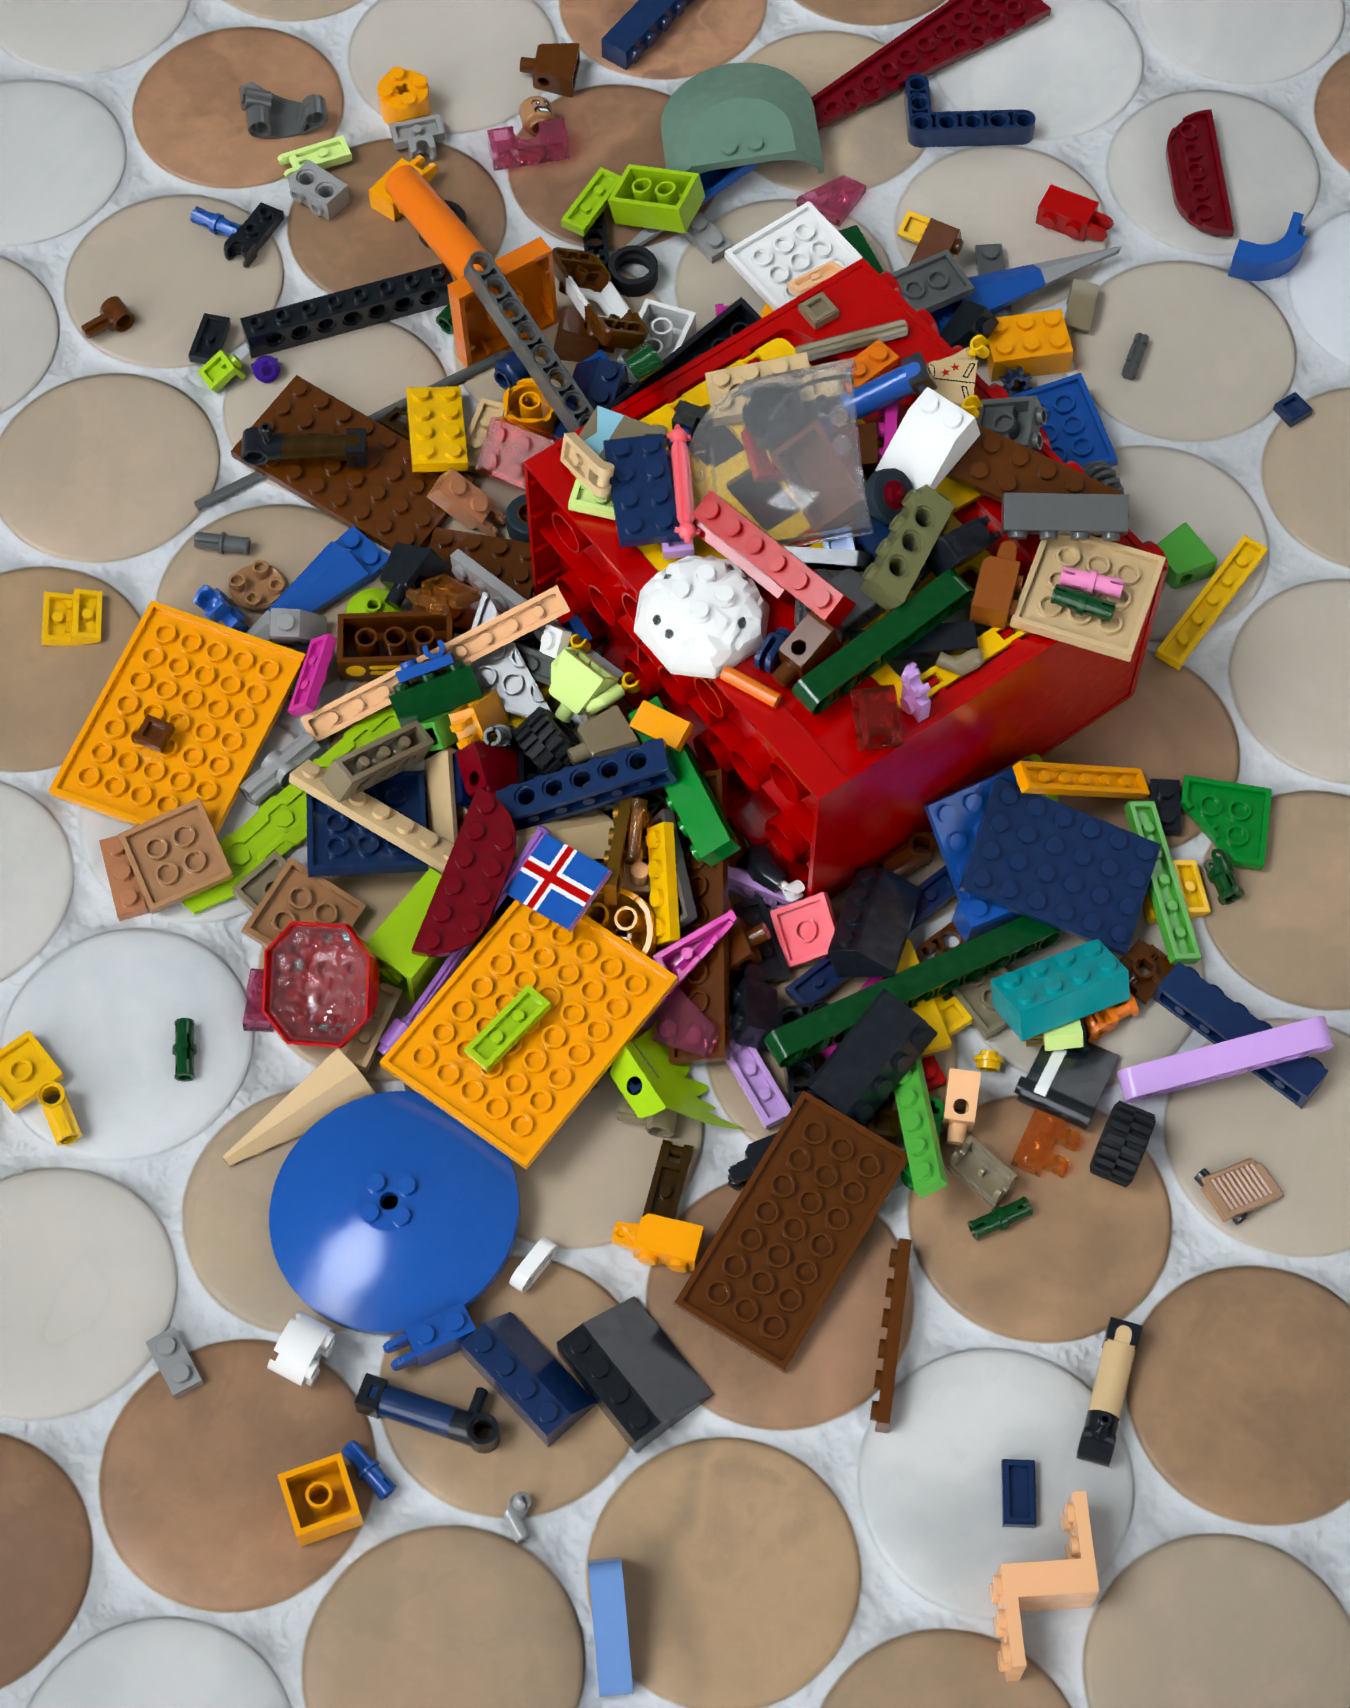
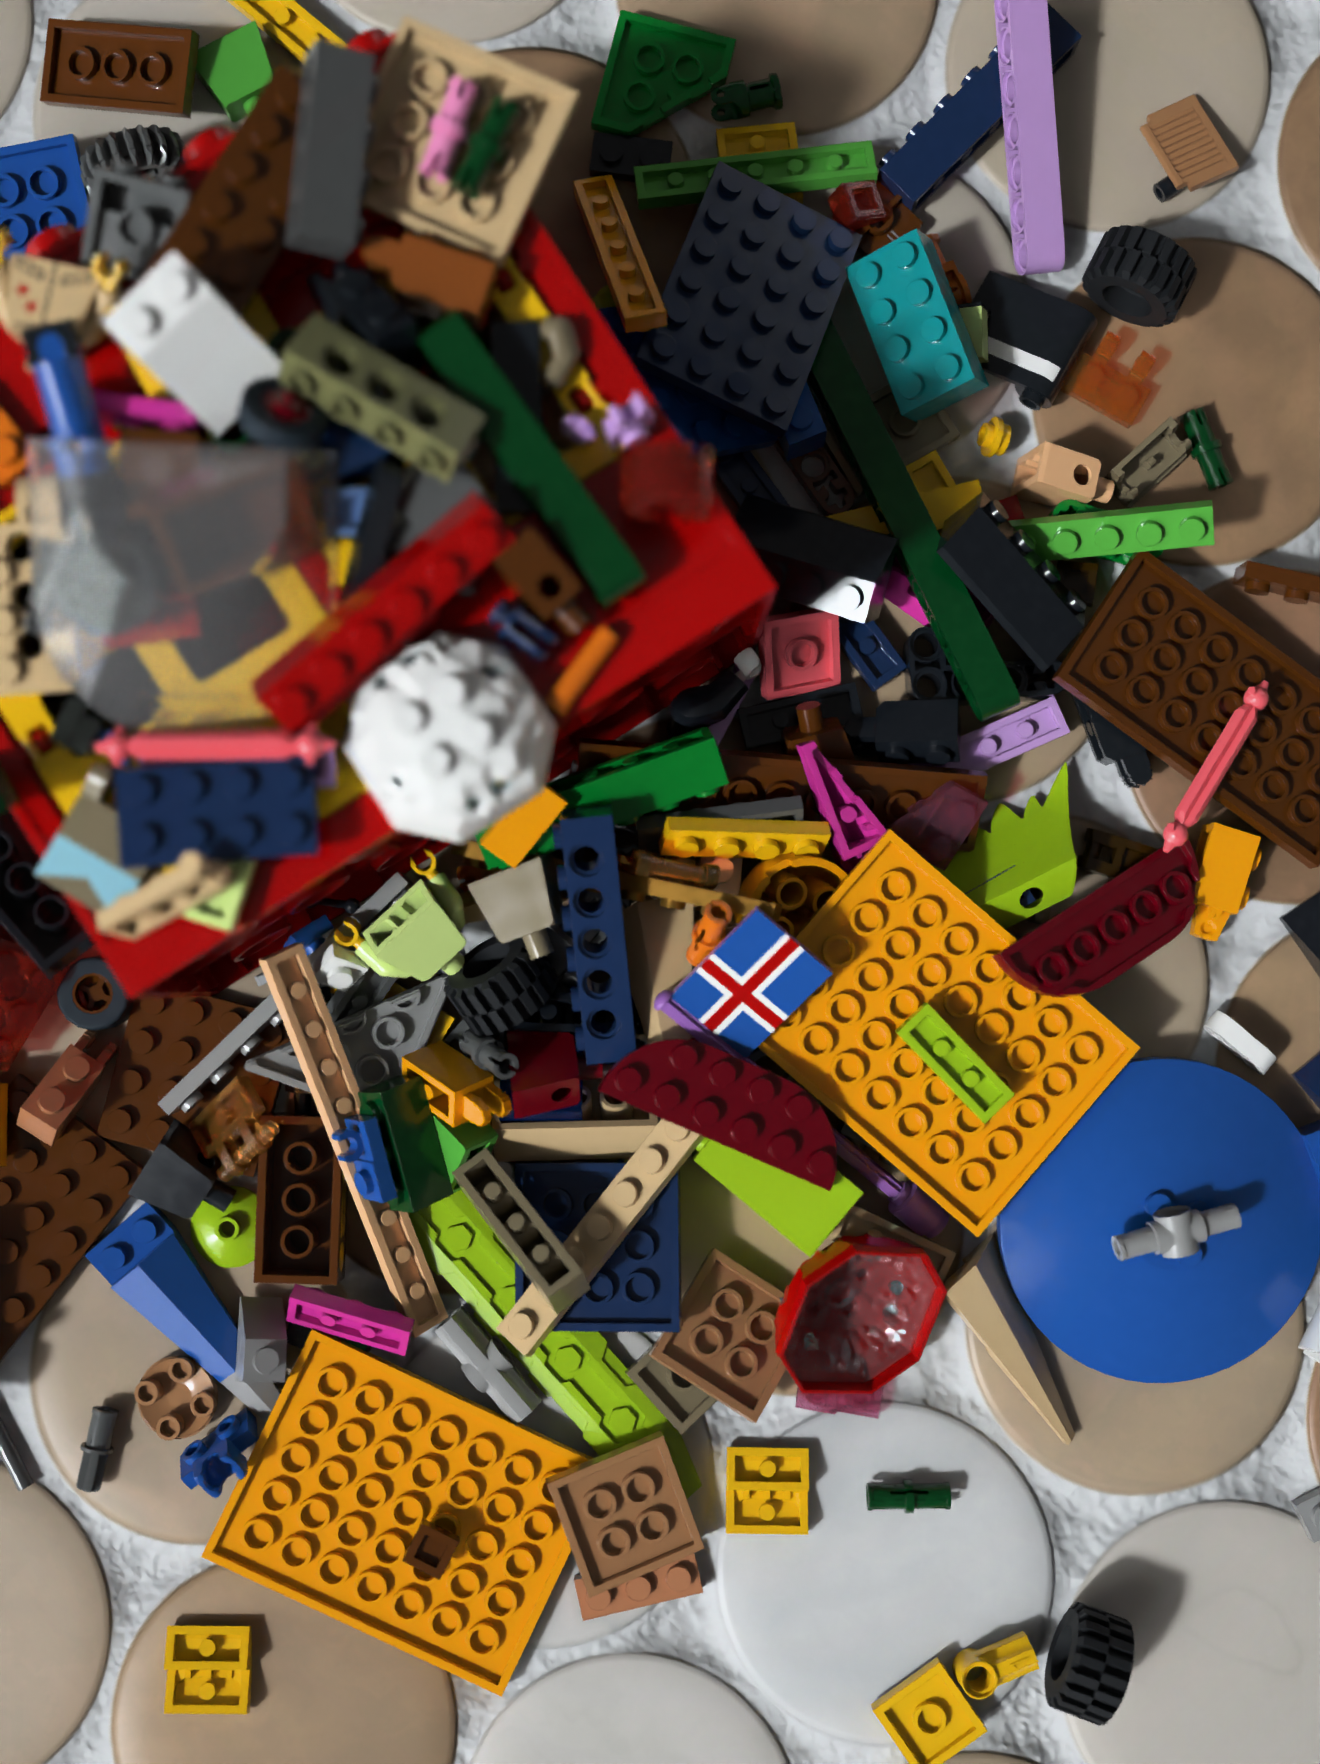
camera: 95 degrees left, 25 degrees up
none -> reddish brown plate [40,18,200,118]
none -> orange pin [686,900,732,967]
none -> yellow slope [725,1447,809,1535]
none -> clear red slope [828,180,887,231]
none -> dark red plate [992,839,1200,998]
none -> black tyre [1044,1602,1134,1726]
none -> light grey pin [1111,1203,1242,1261]
none -> coral wheel [1163,680,1269,853]

